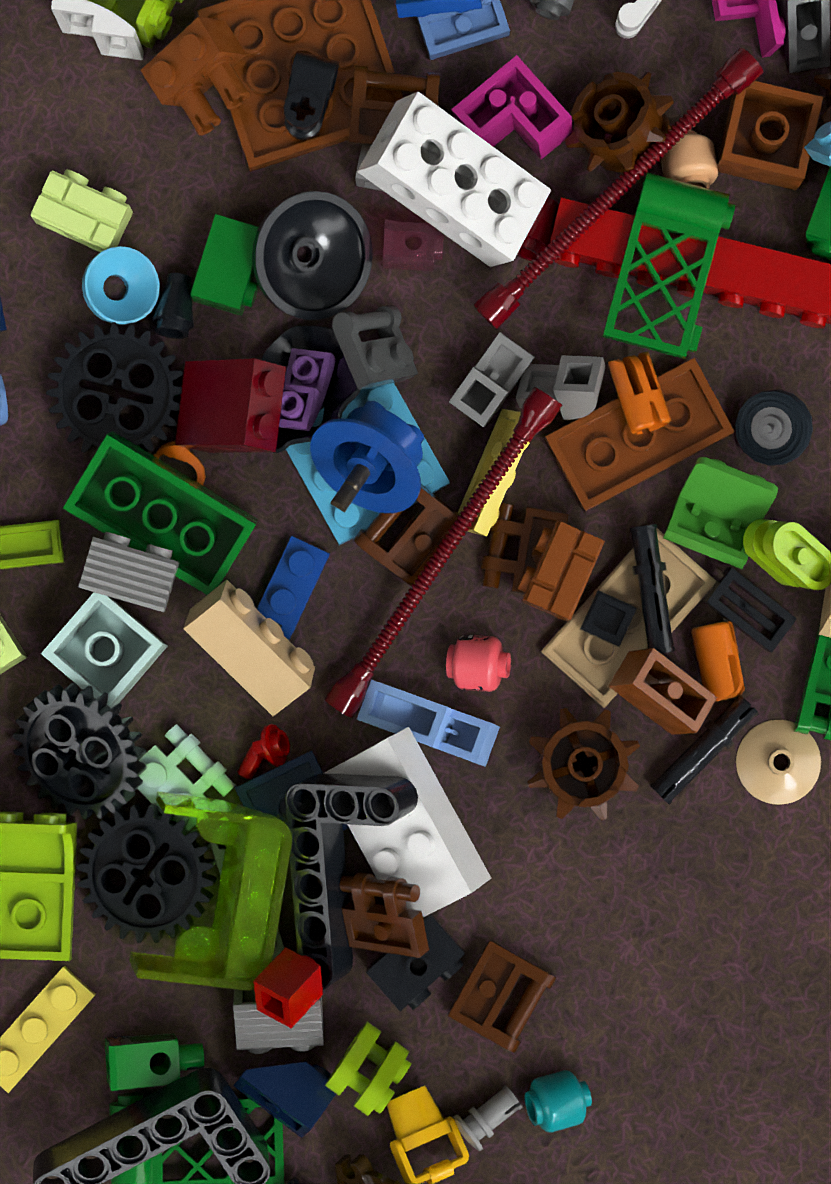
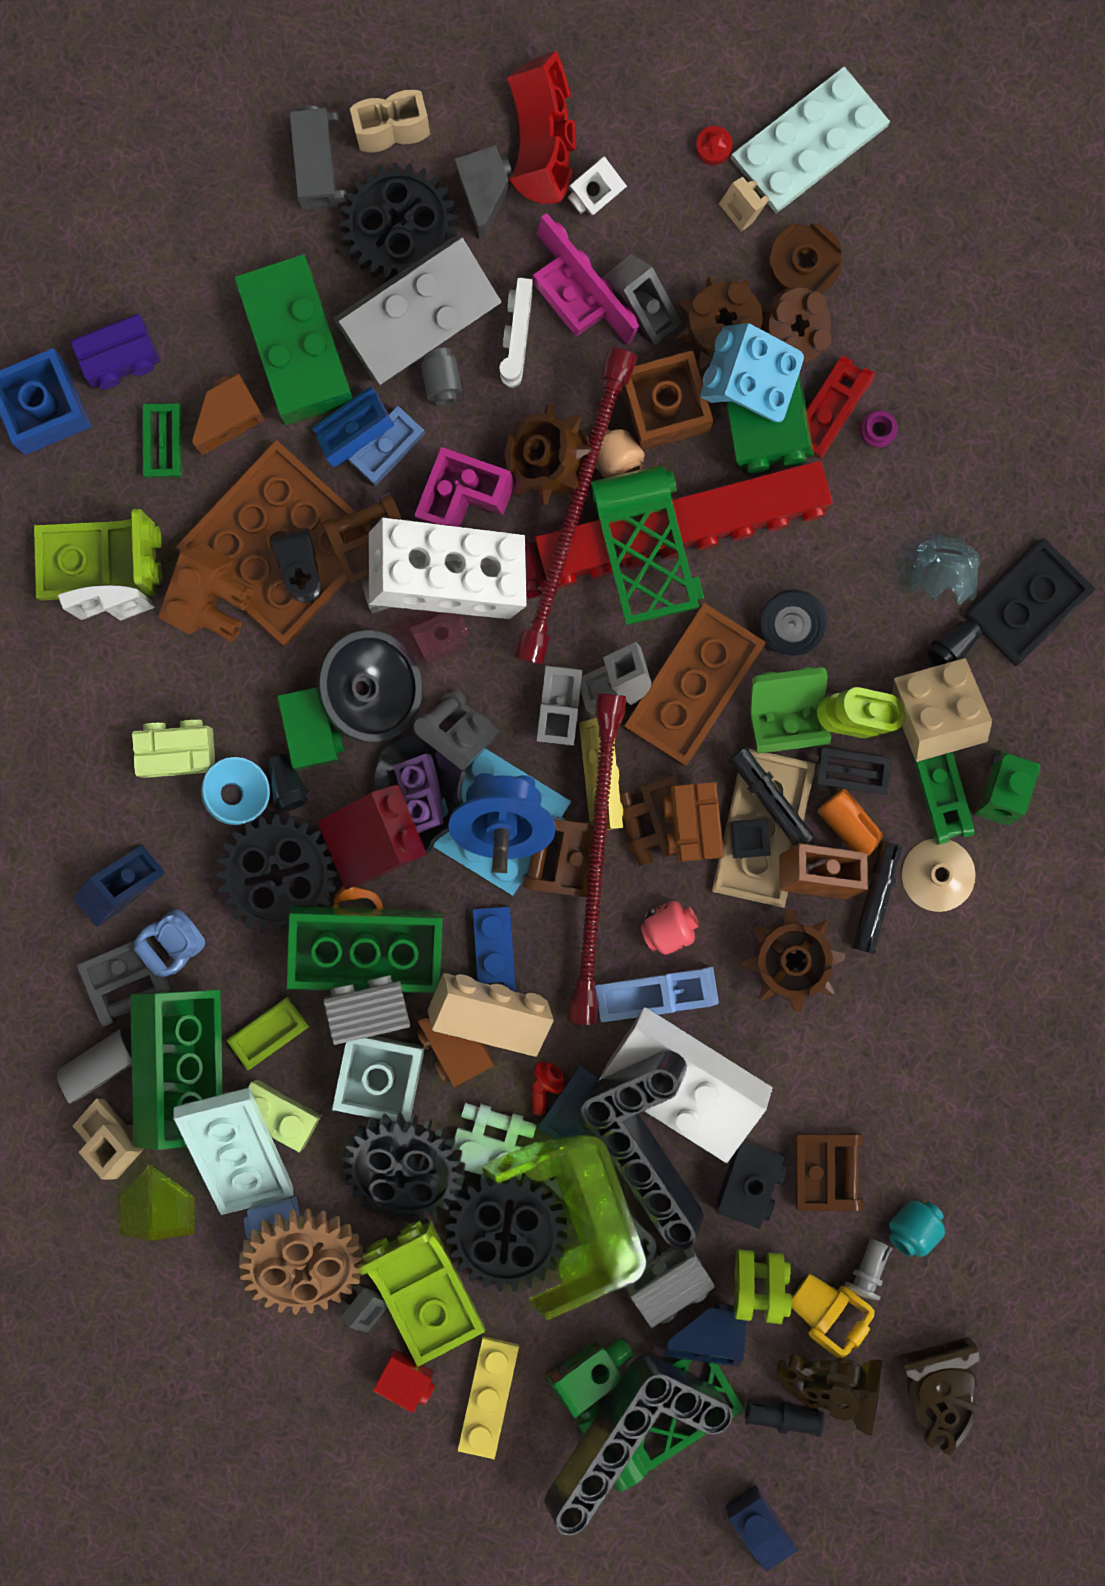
camera: 25 degrees left, 0 degrees up
red brick [253,947,323,1029] -> none
reddish brown plate [340,872,429,958] -> none
orange arm [608,351,671,435] -> none
none -> dark orange slope [416,1016,495,1088]

